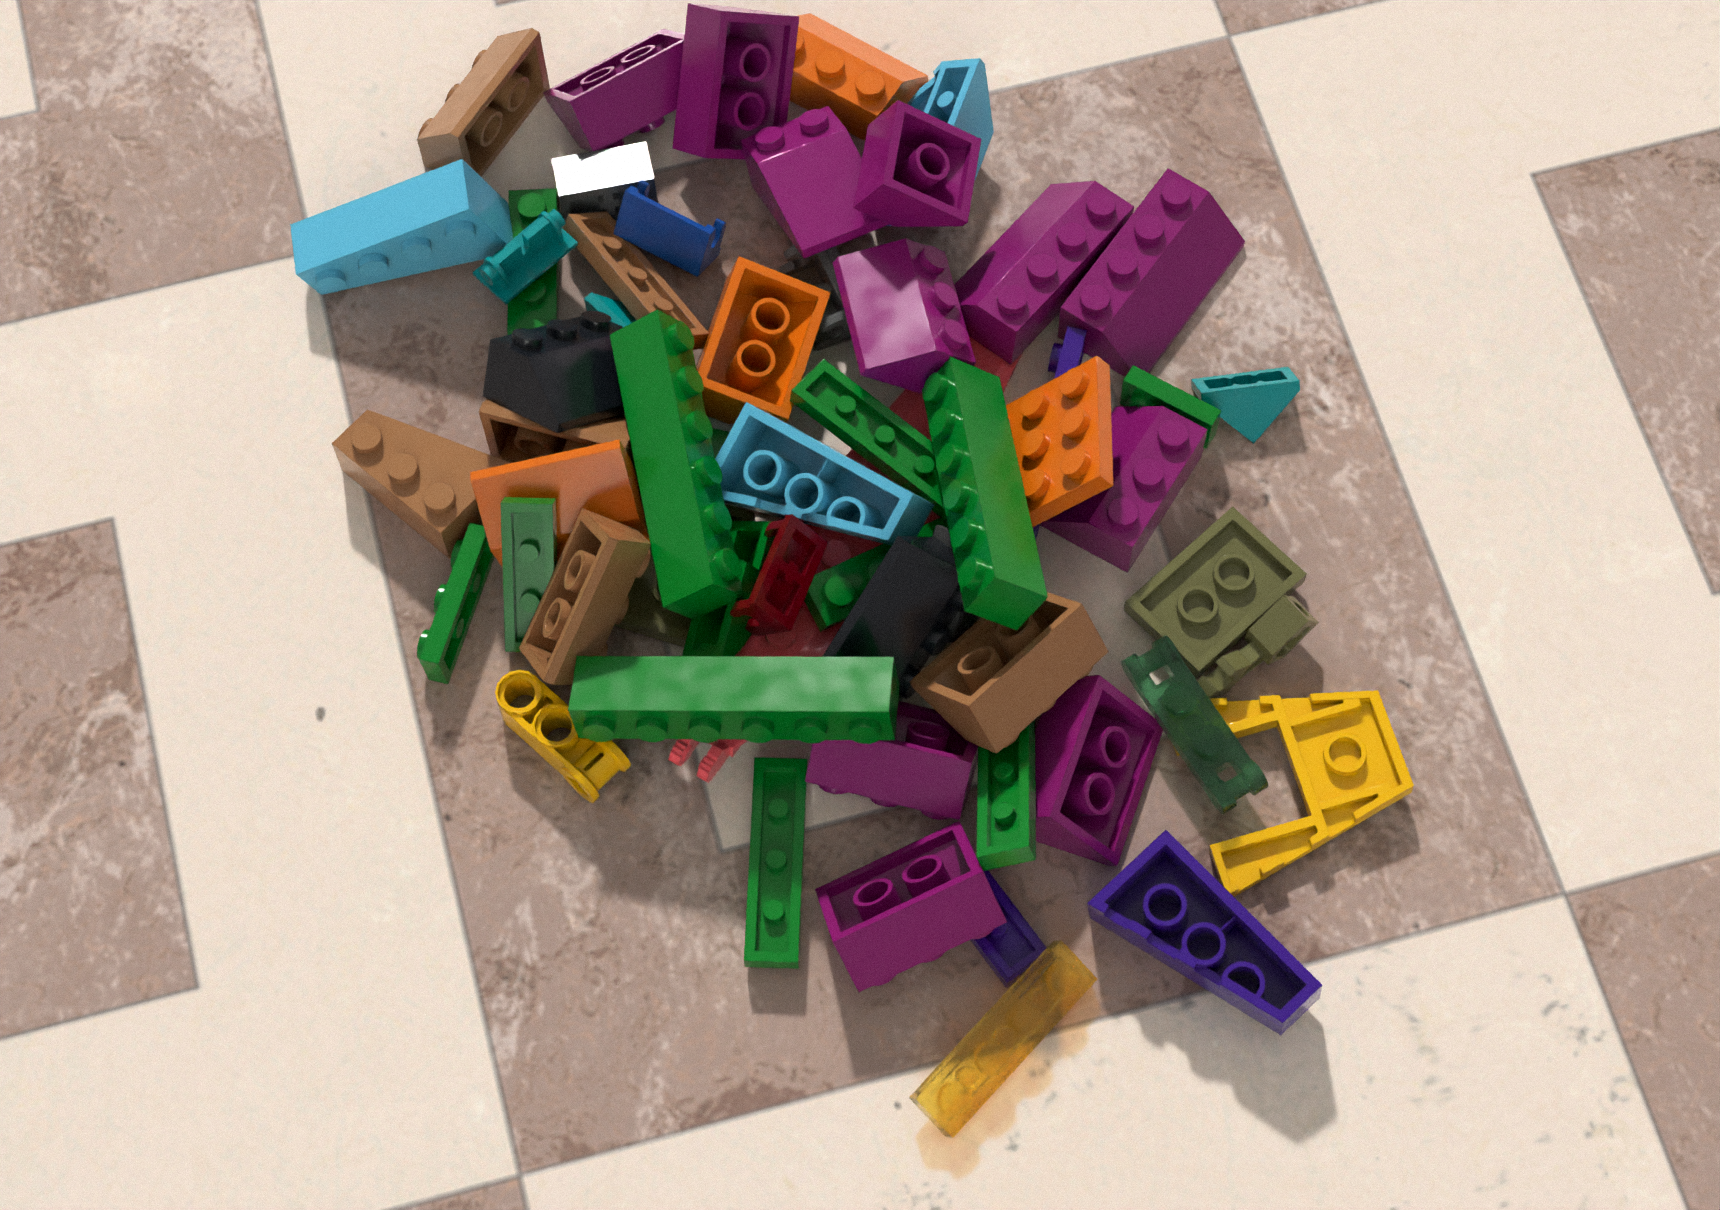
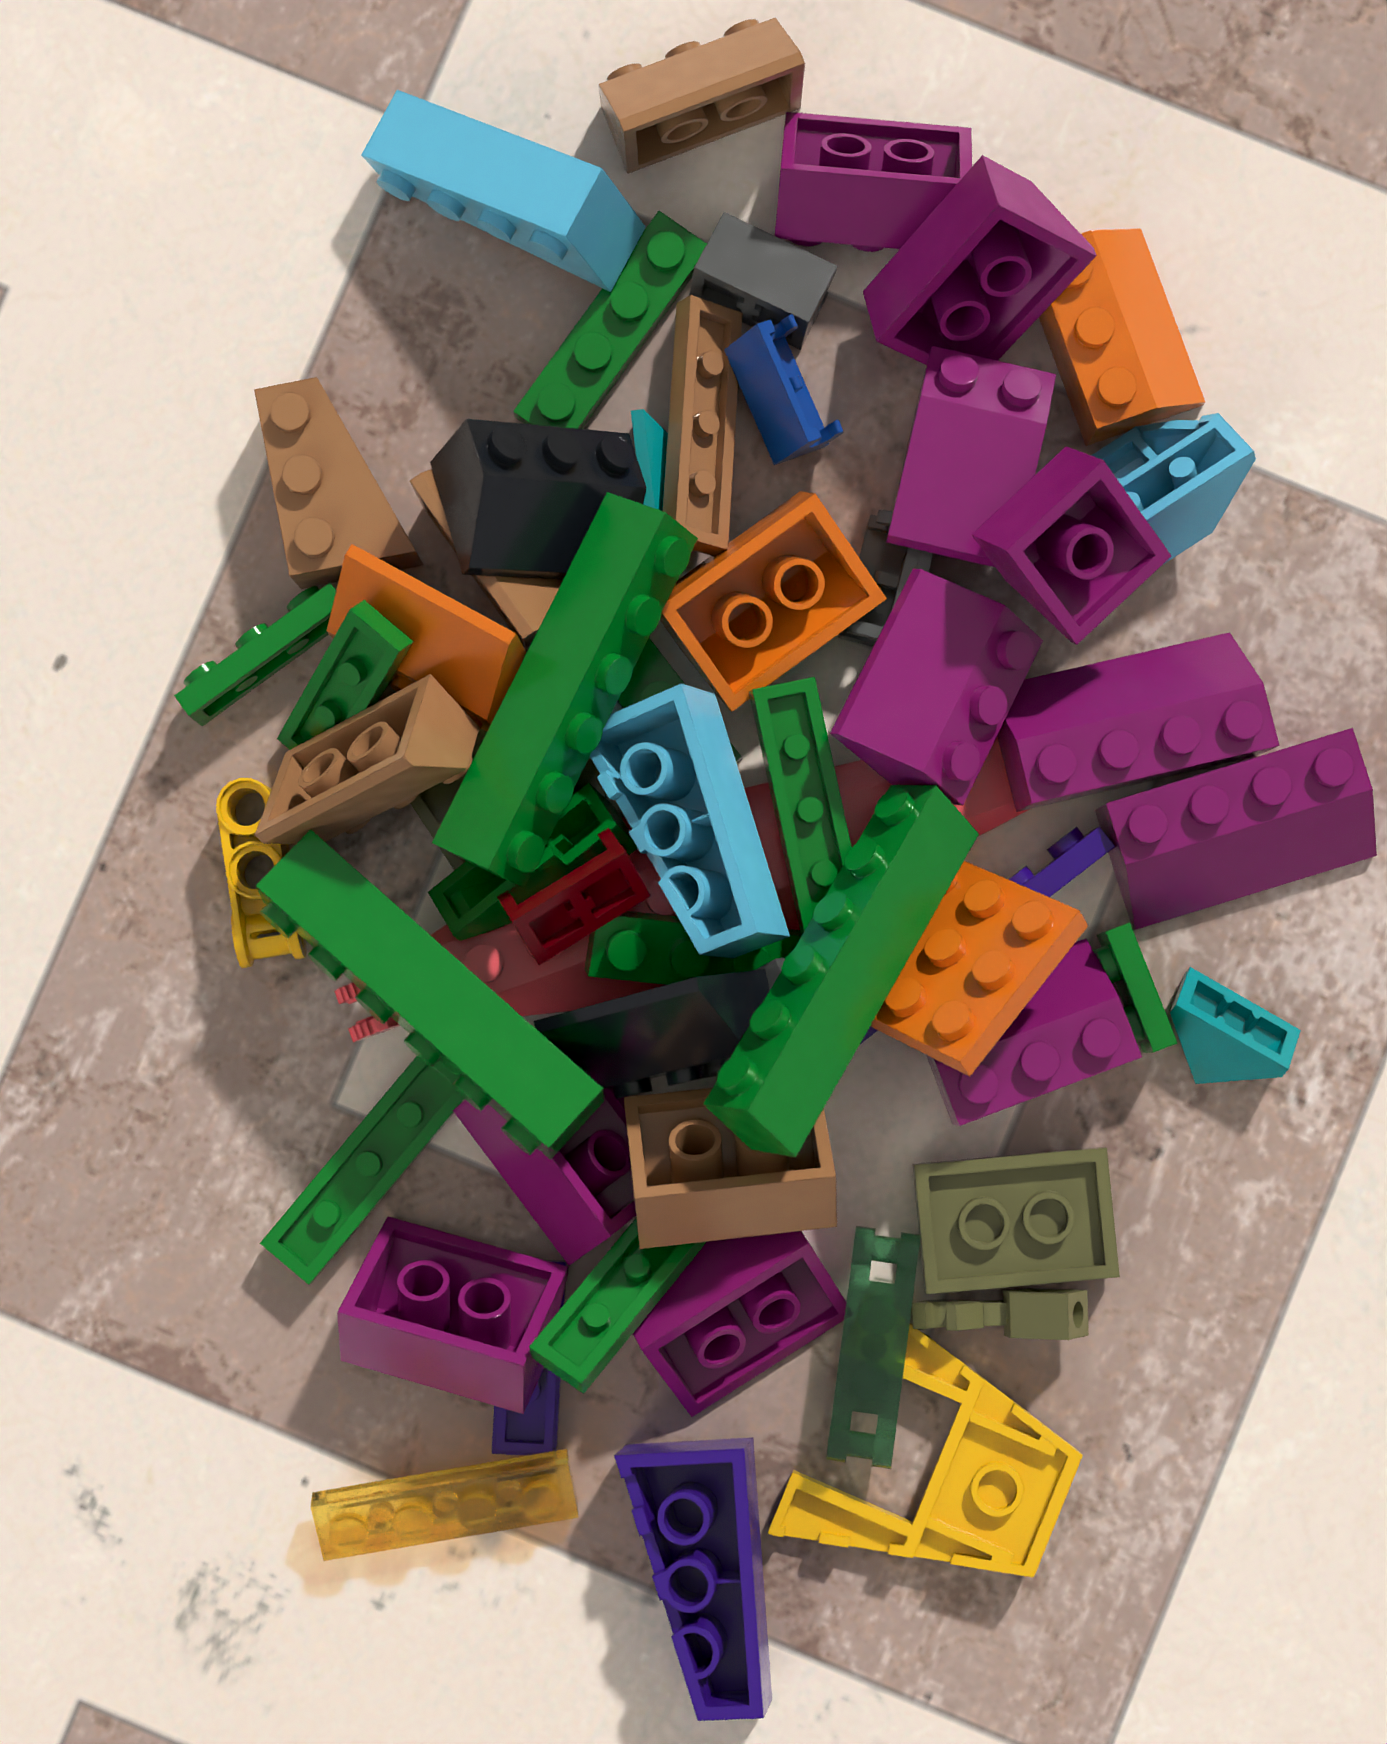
camera: 40 degrees right, 20 degrees up
teal hinge [472,209,578,305] -> none

